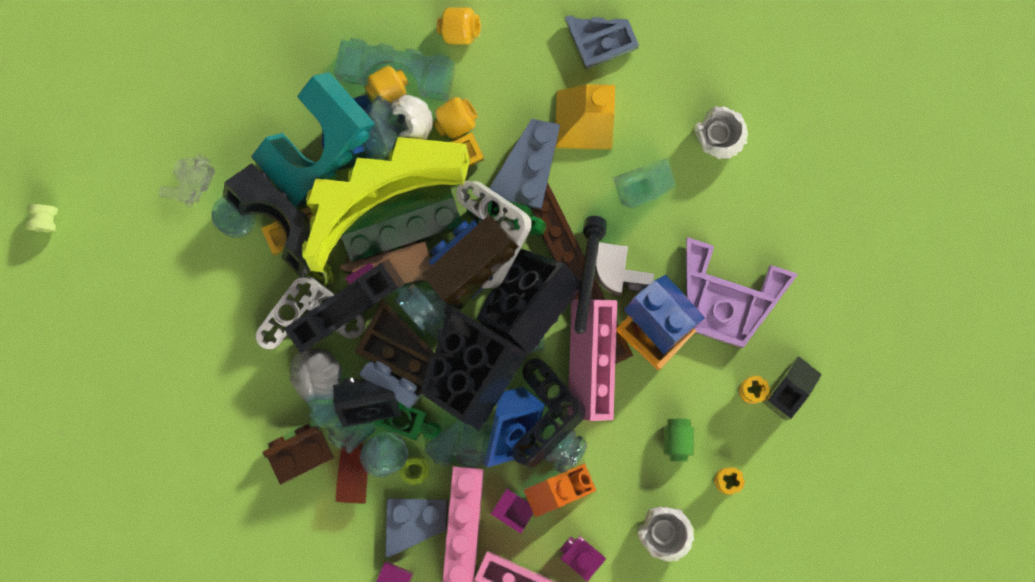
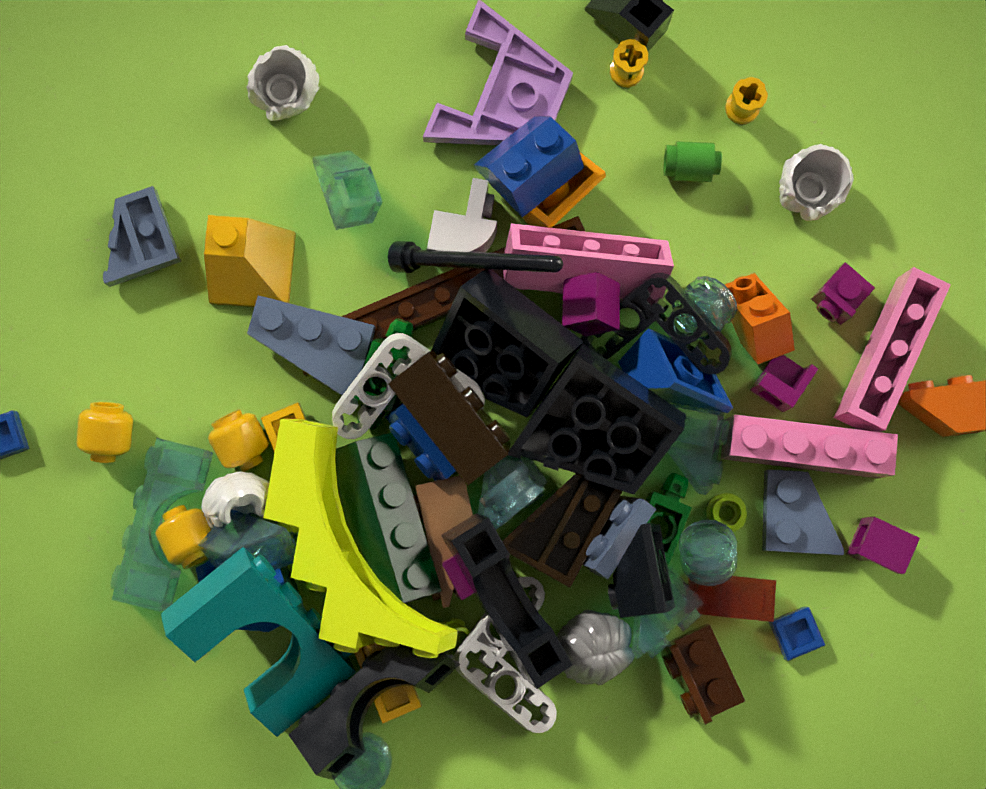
camera: 95 degrees left, 0 degrees up
none -> magenta panel [562,272,620,336]
none -> blue tile [768,606,825,661]

